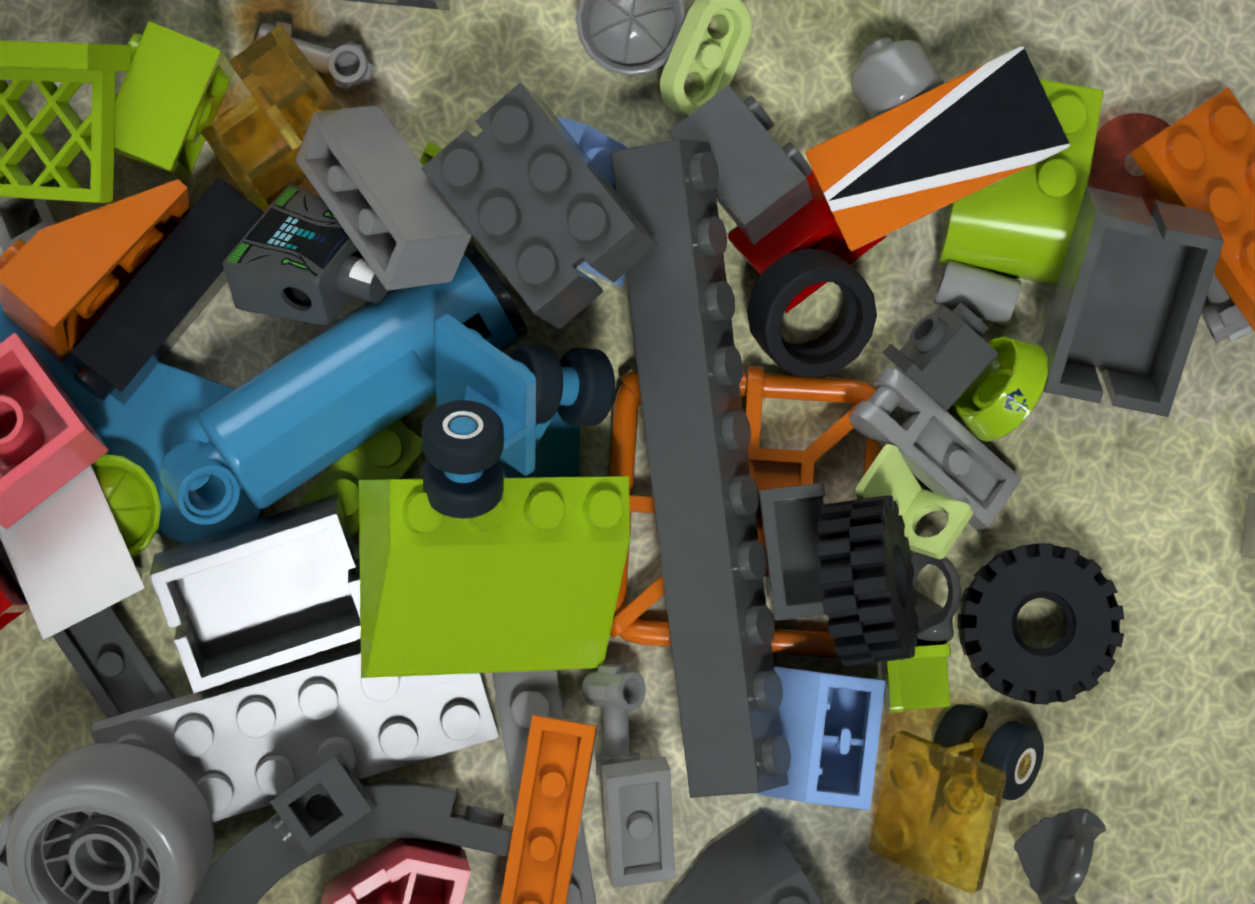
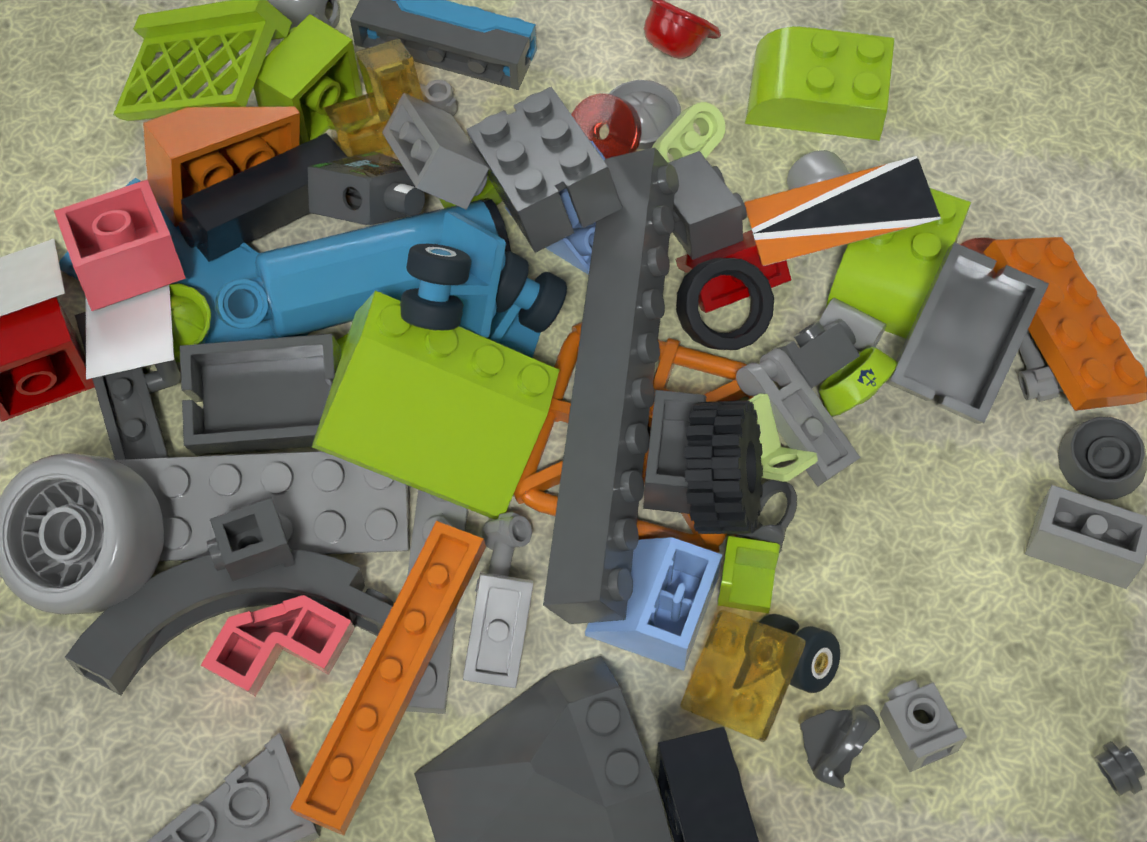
camera: 15 degrees right, 25 degrees down
black tyre [958,543,1125,705] -> none
none -> clear red piece [571,93,642,159]
none -> light grey brick [880,680,967,772]

